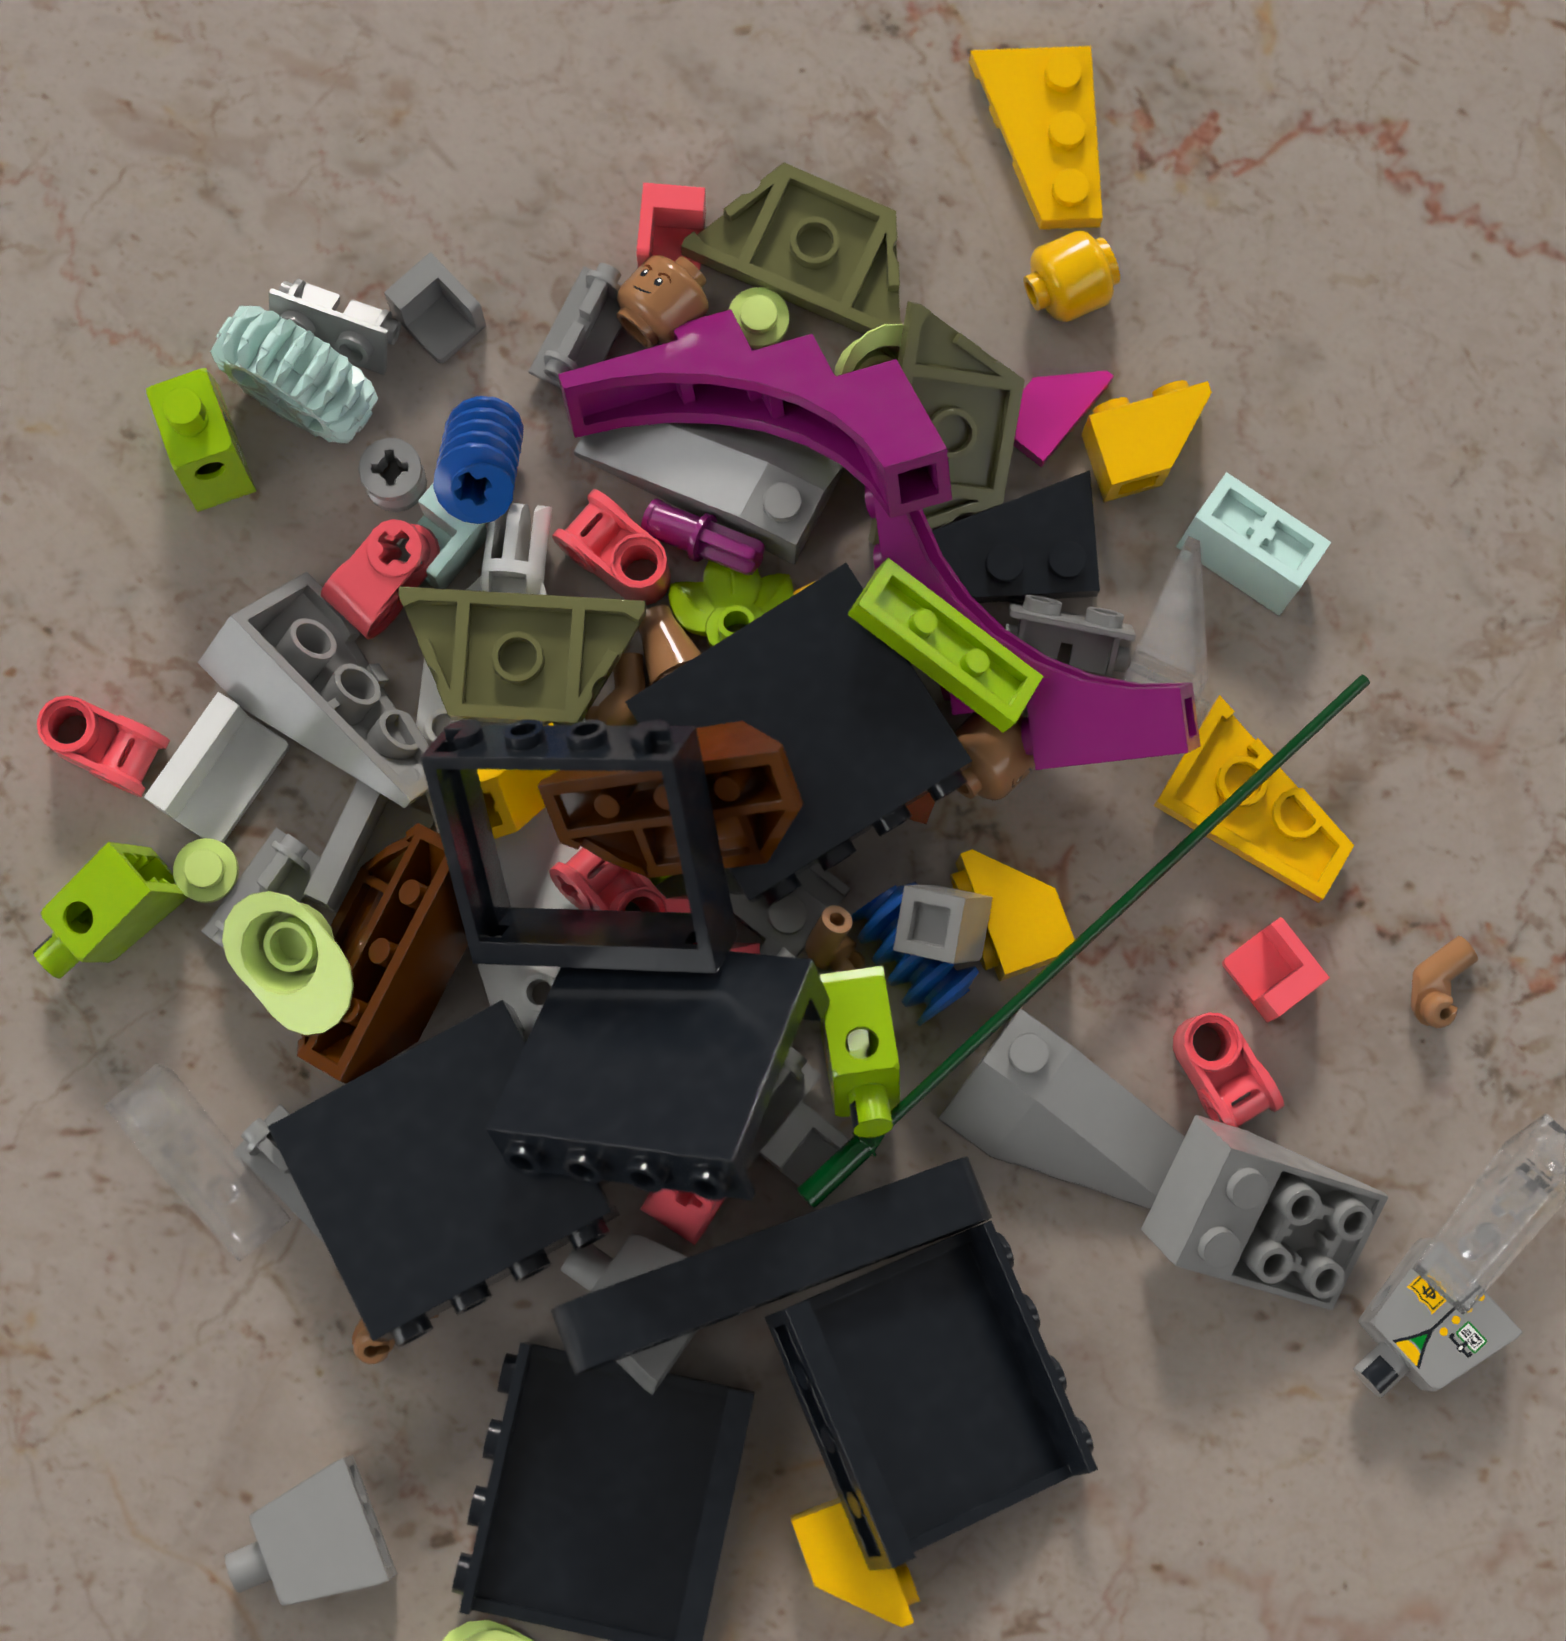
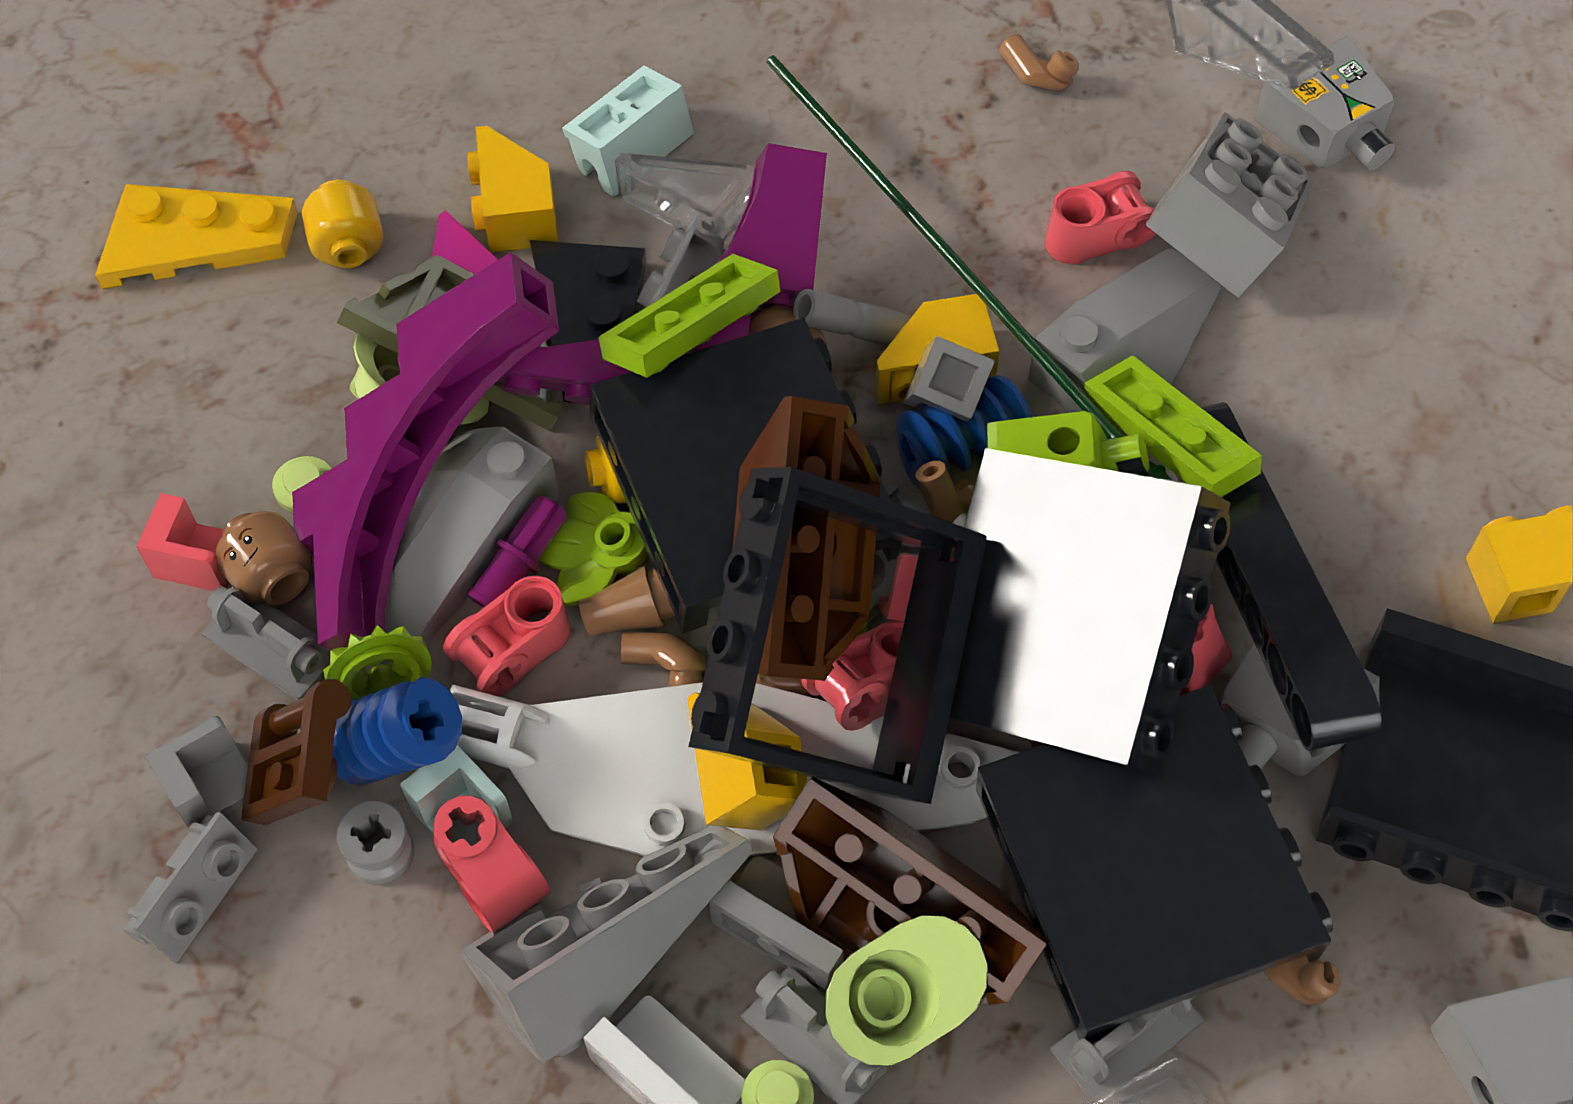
camera: 75 degrees left, 20 degrees down
lime torso [145,368,257,512] -> none
light aqua gear [210,306,378,443] -> none
olive wing [399,586,646,725] -> none
olive wing [681,162,902,334] -> none
black panel [765,1220,1098,1571] -> none
yellow wing [1153,695,1355,903] -> none
coral panel [1222,917,1330,1023] -> none
none -> reddish brown plate [241,679,351,825]
none -> lime gear [323,625,432,701]
none -> light grey piece [793,289,910,345]
none -> lime plate [1085,355,1262,498]

